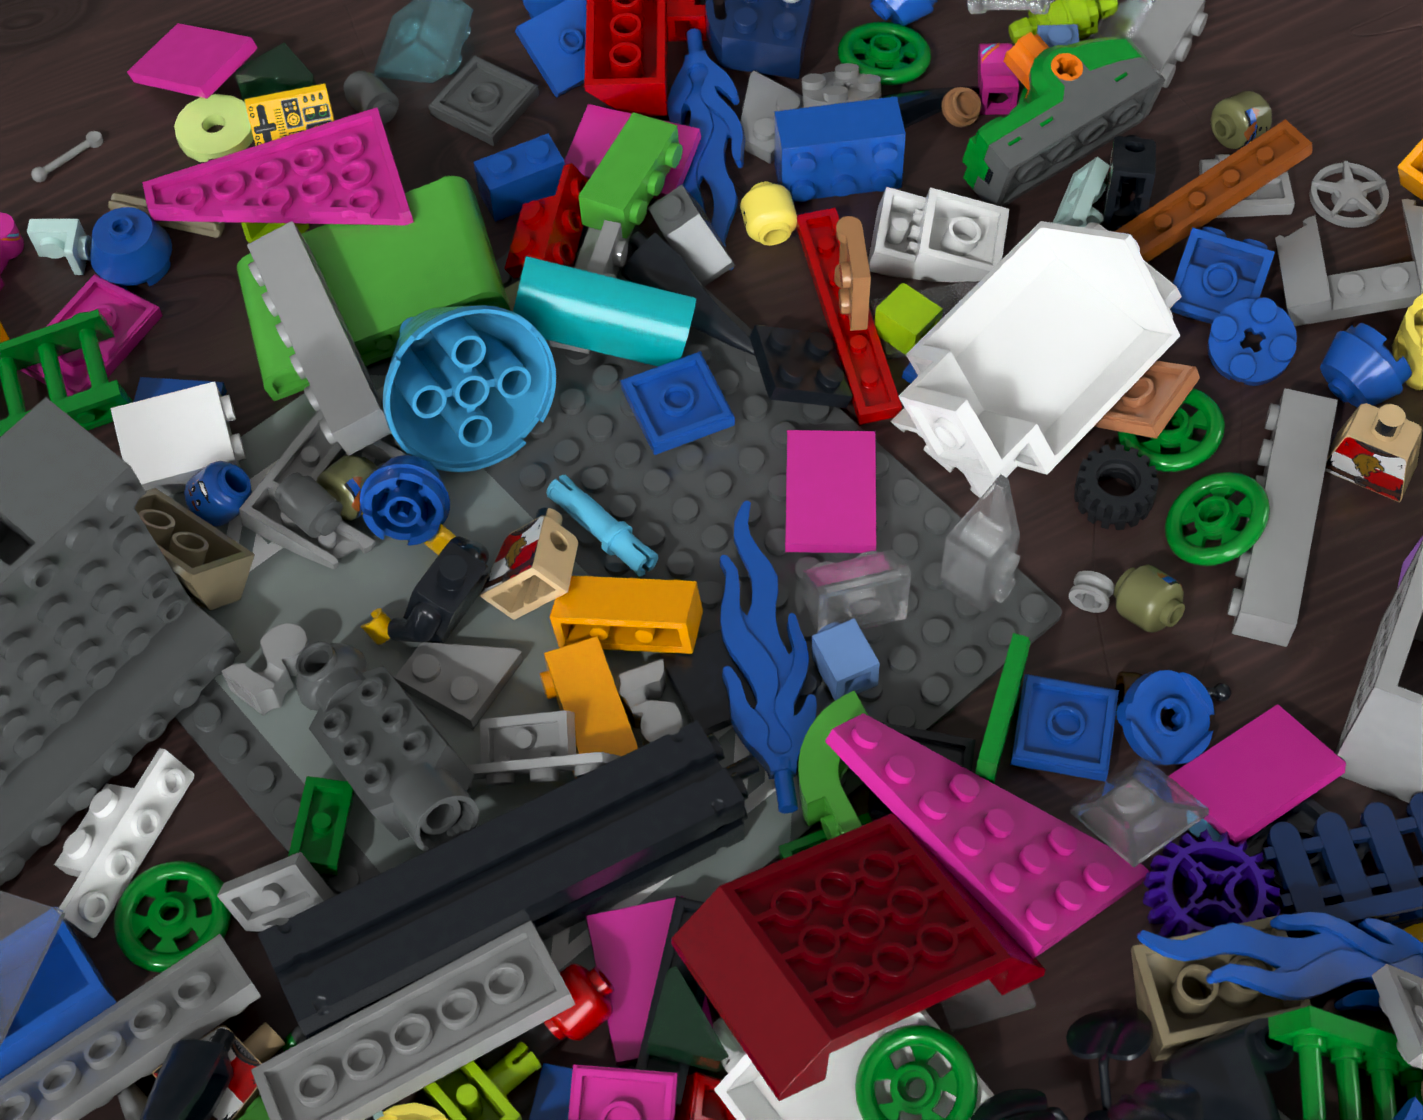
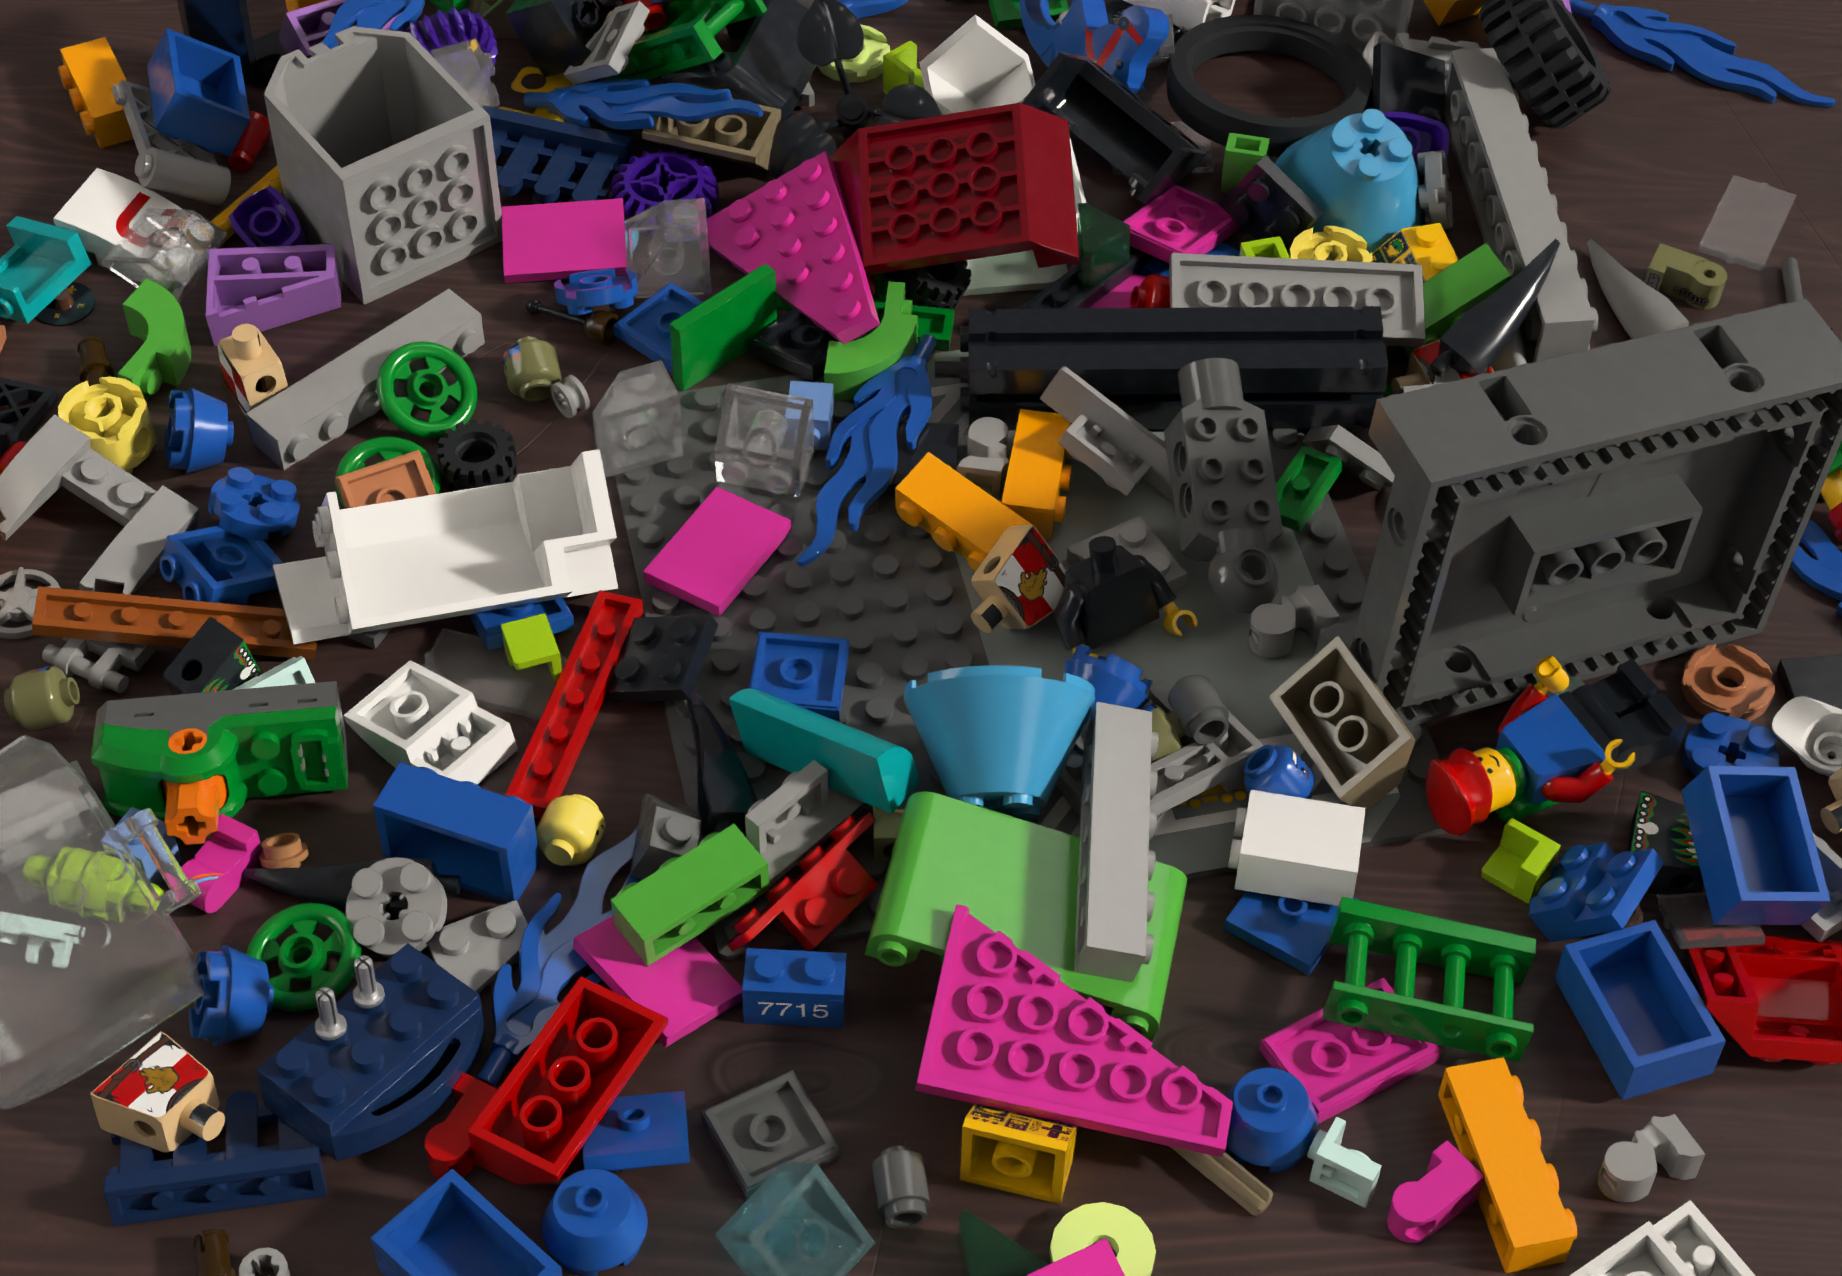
camera: 155 degrees left, 10 degrees down
medium azure pin [546,475,658,577] -> none
medium nougat plate [834,216,871,331] -> none

